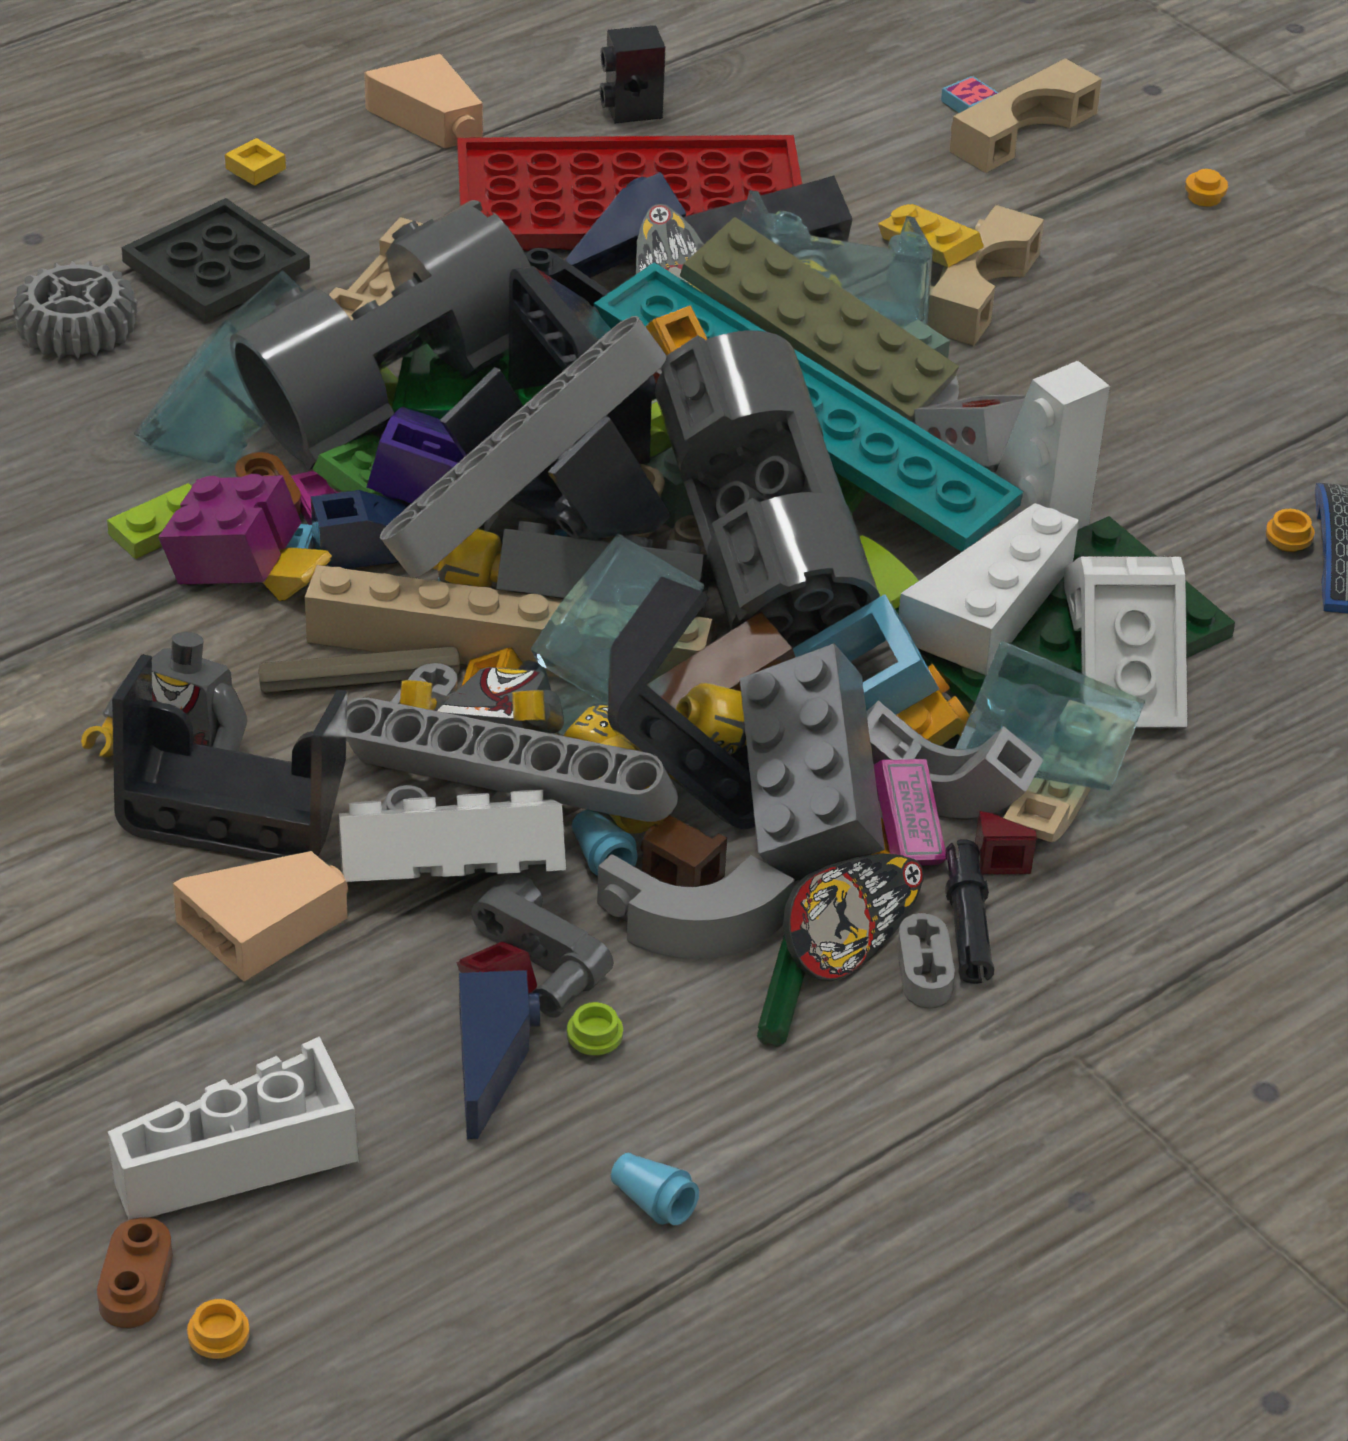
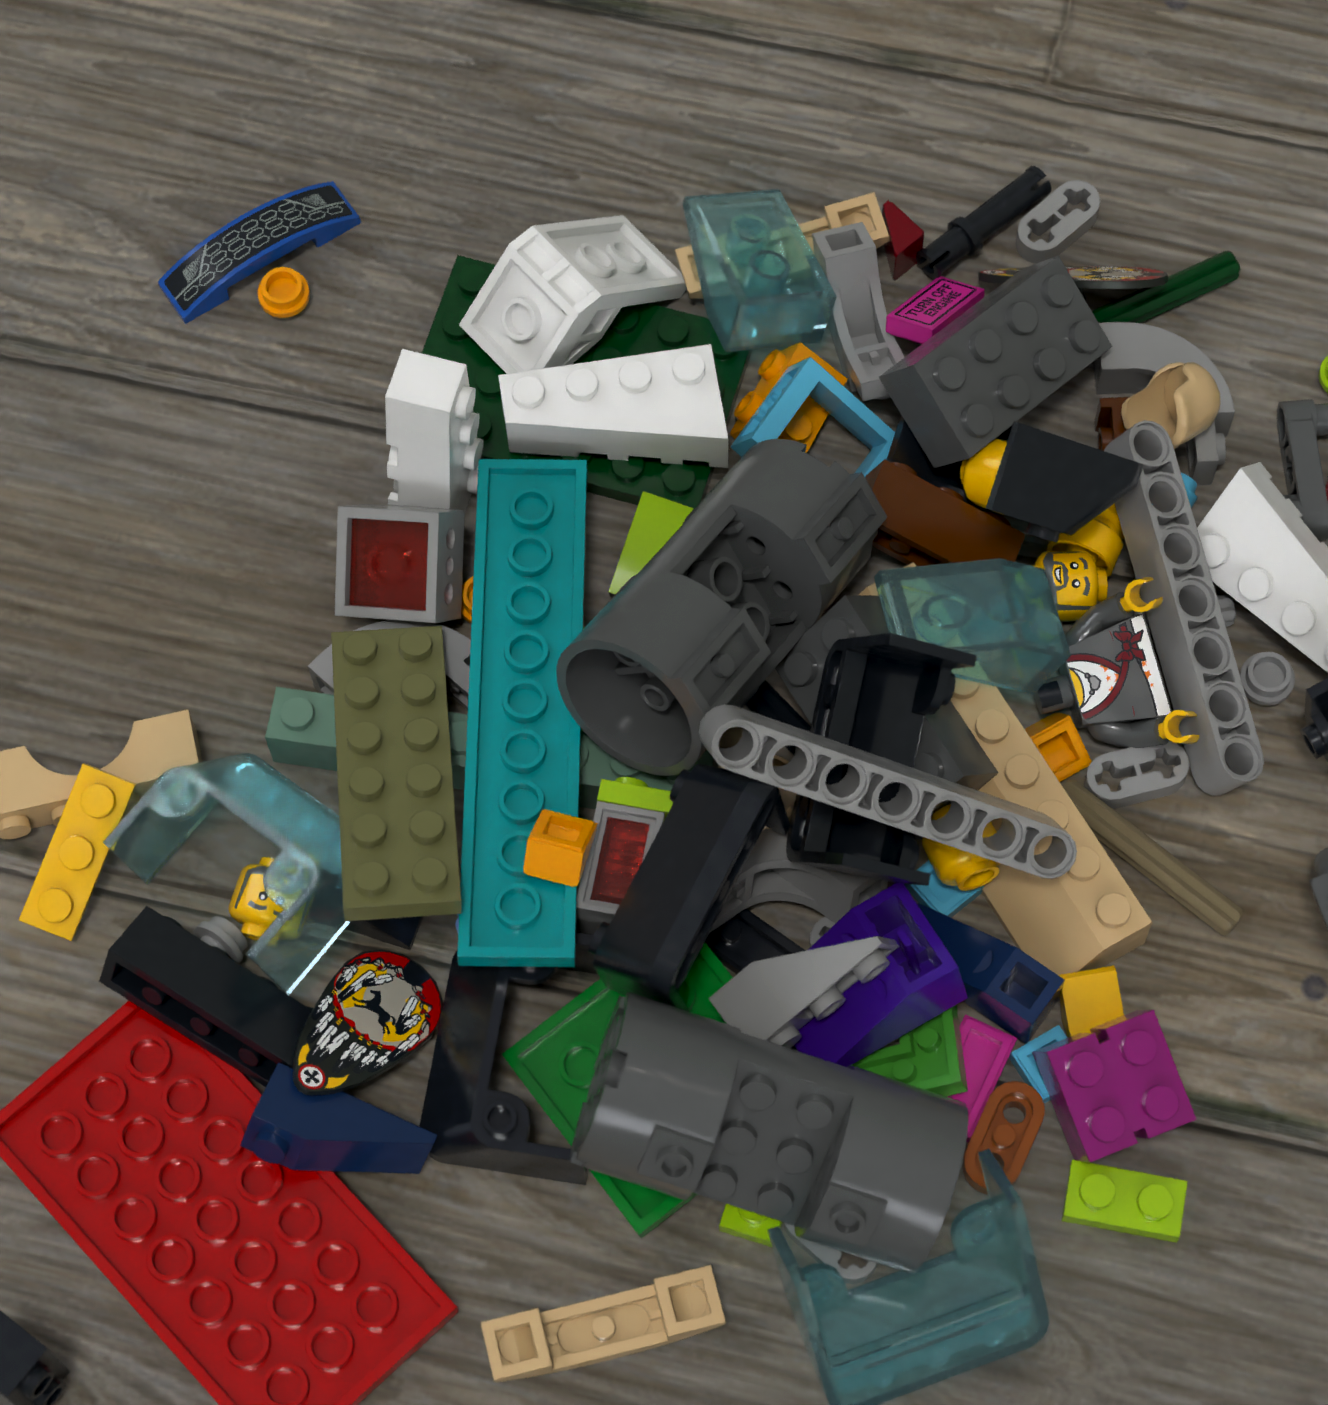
camera: 125 degrees left, 25 degrees up
none -> light grey slope [708,936,899,1049]
none -> tan hair [1121,362,1221,450]

